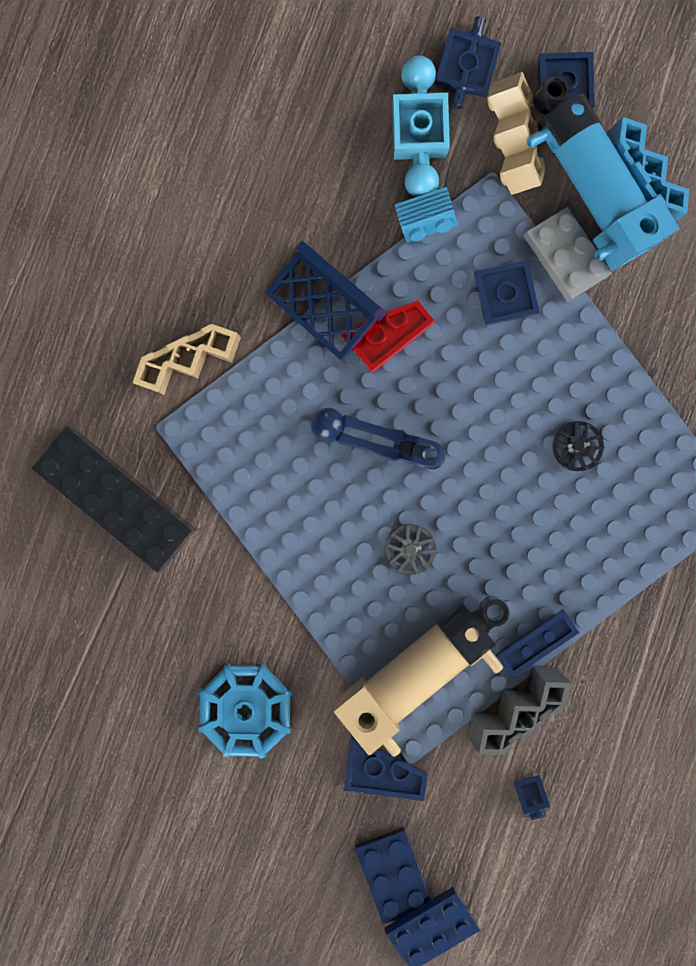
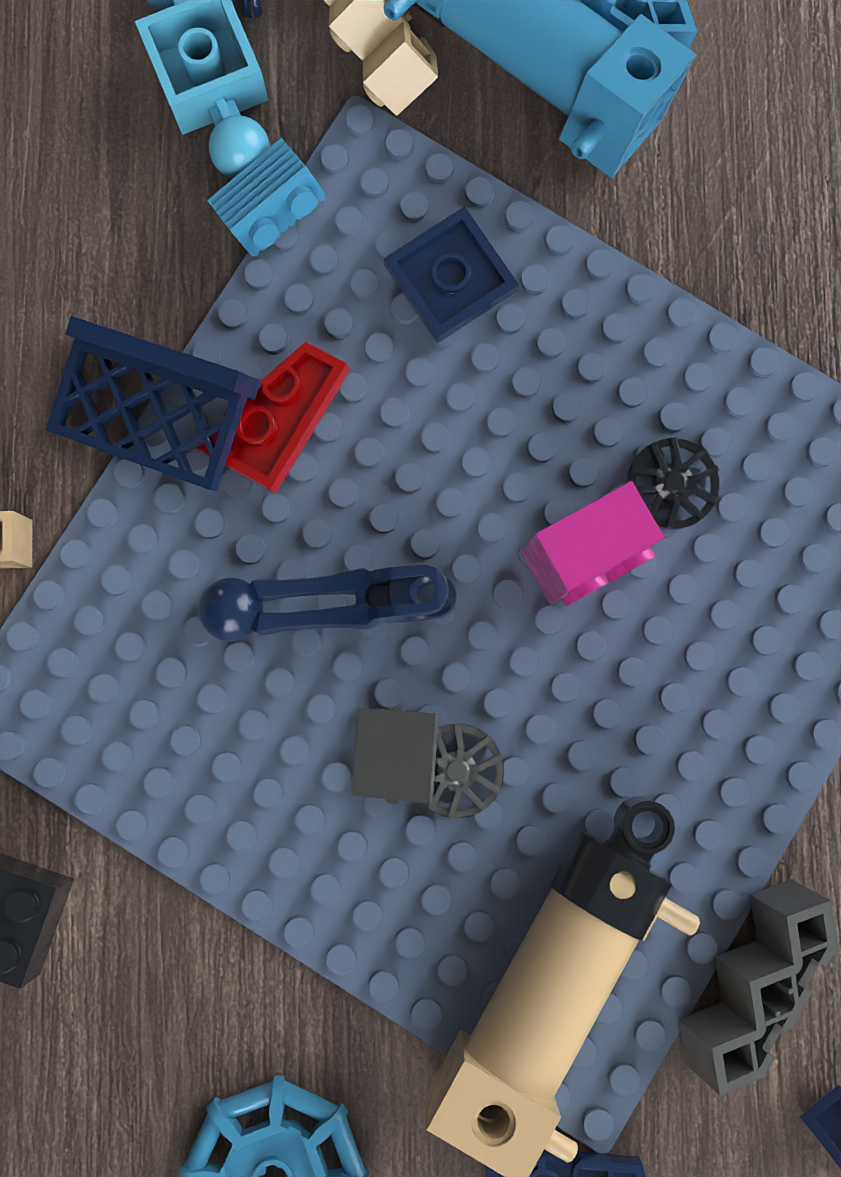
camera: 15 degrees left, 5 degrees down
dark blue plate [496,609,579,678] -> none
light grey plate [523,207,612,302] -> none
none -> dark grey piece [352,705,439,804]
none -> dark pink brick [521,481,665,607]

